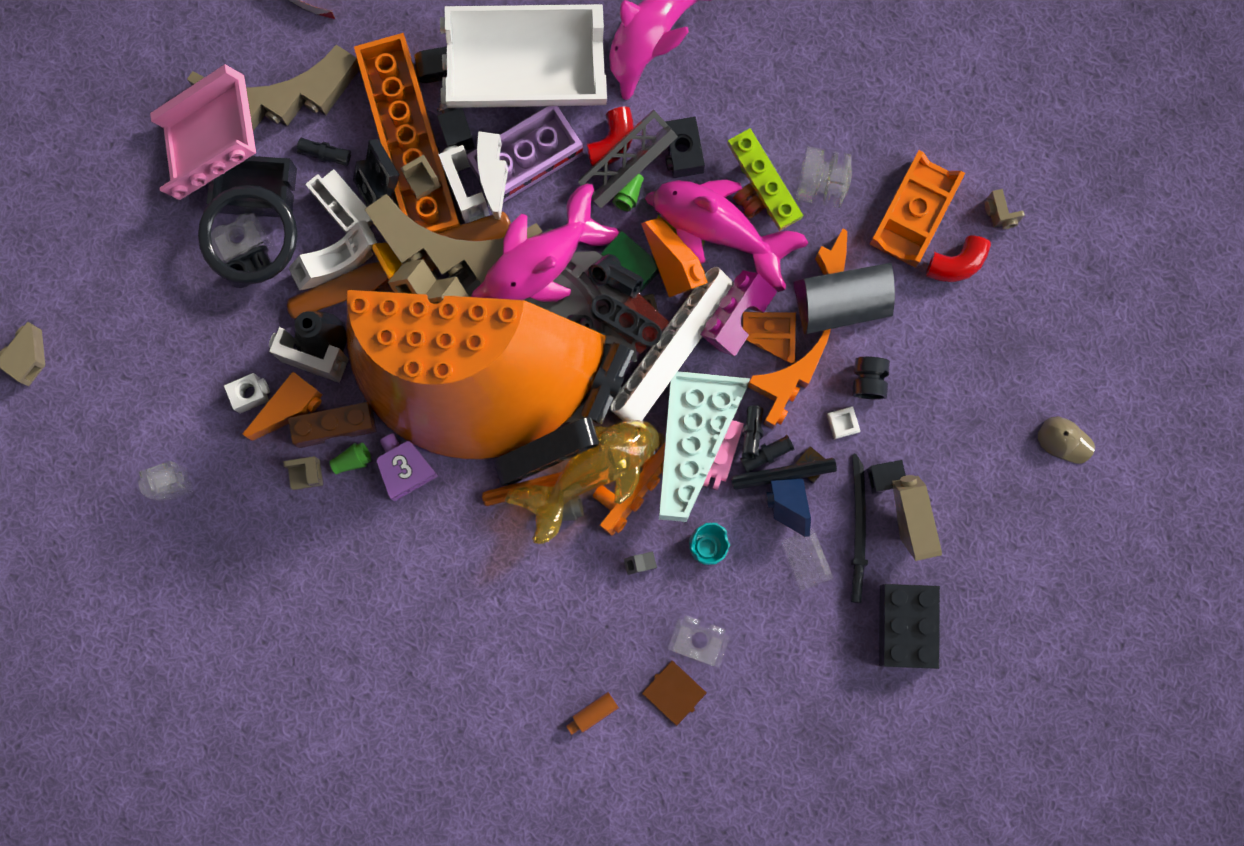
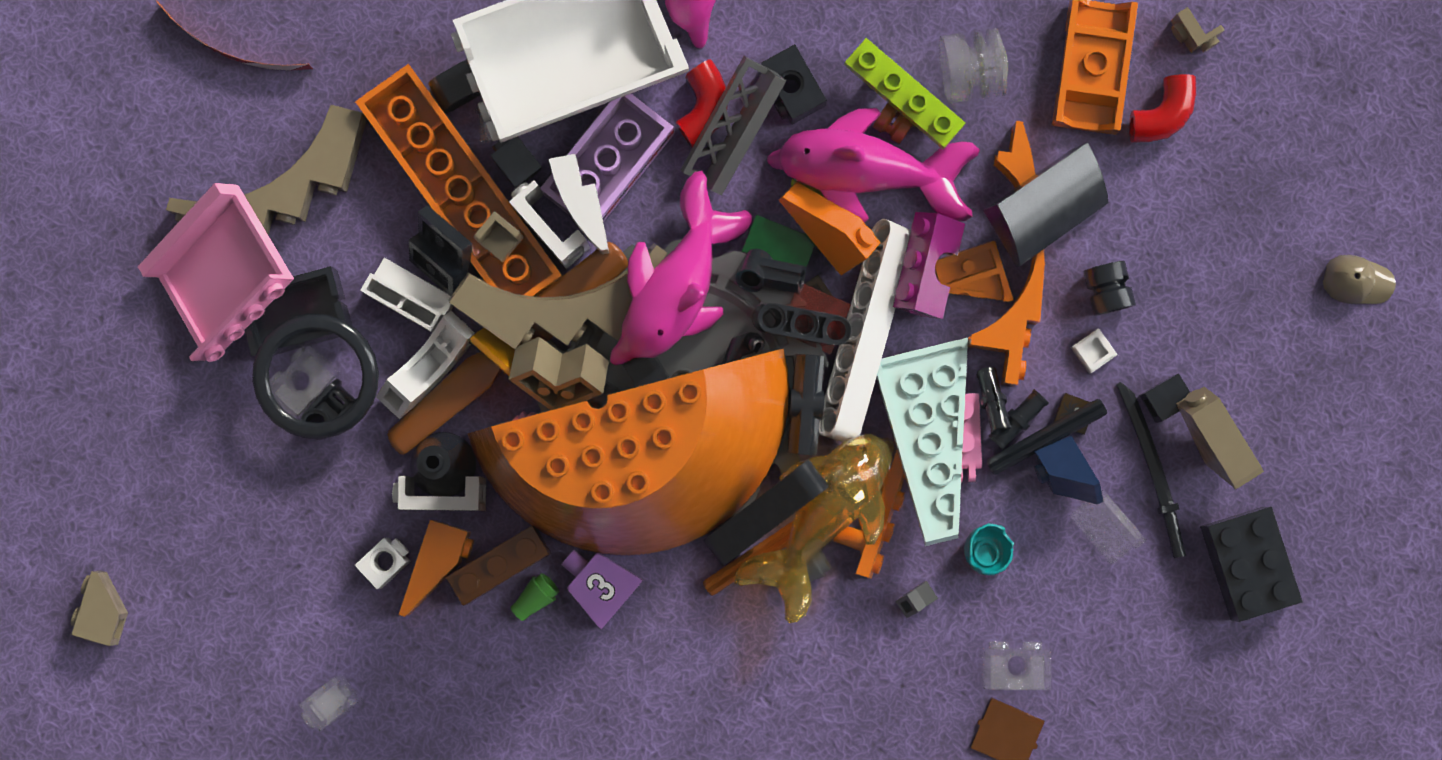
camera: 20 degrees left, 5 degrees up
dark tan panel [283,456,323,490] -> none
black pin [297,137,351,167] -> none
bright green cone [612,174,644,212] -> none

